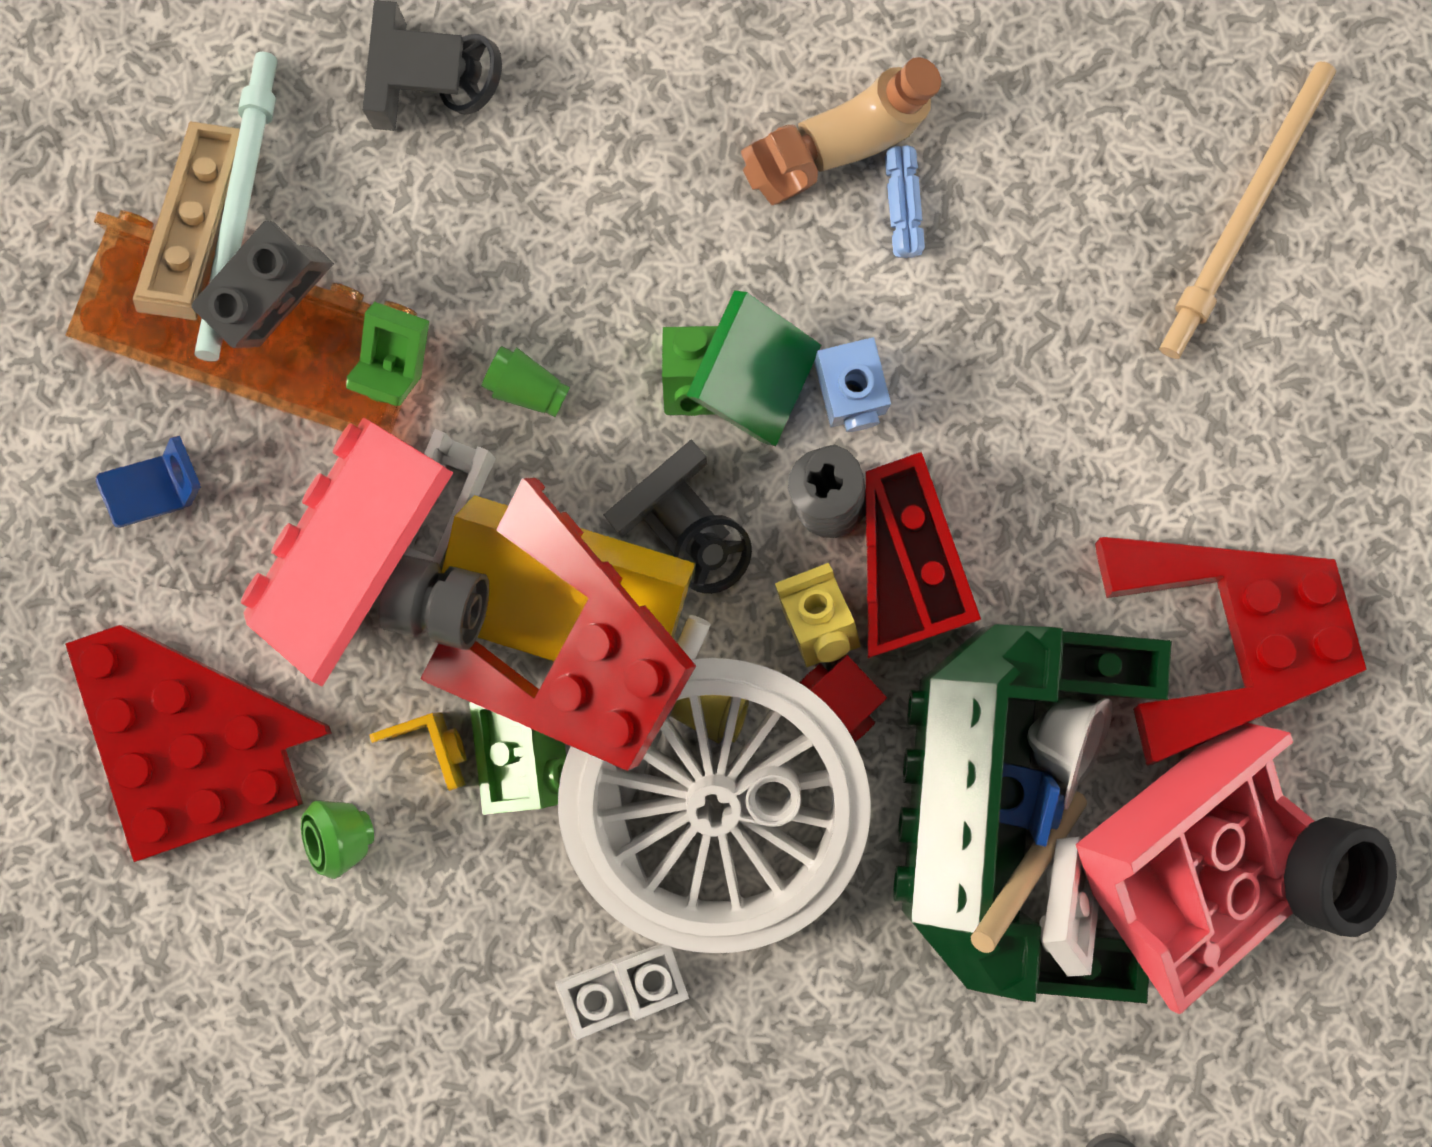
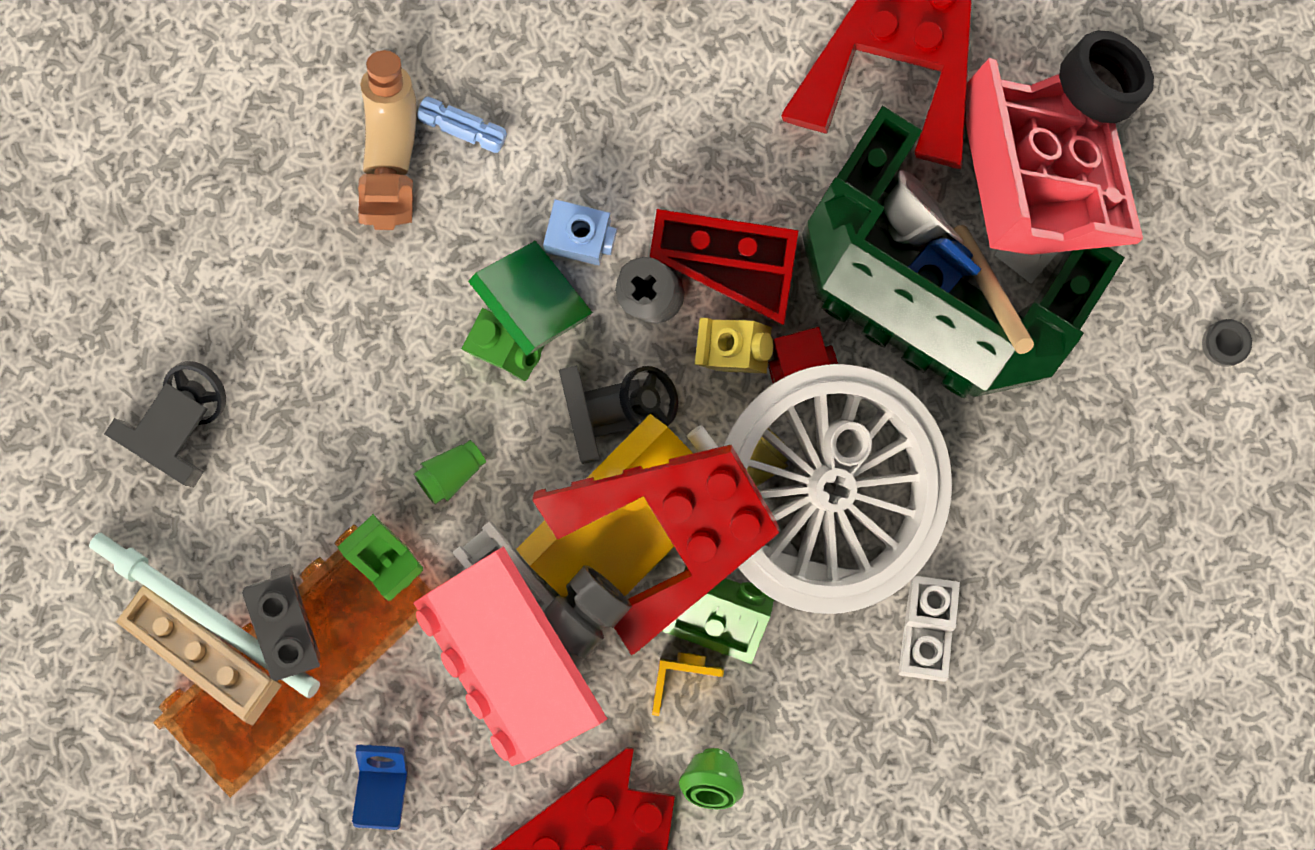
camera: 70 degrees left, 0 degrees up
white plate [1039,836,1099,977] -> none

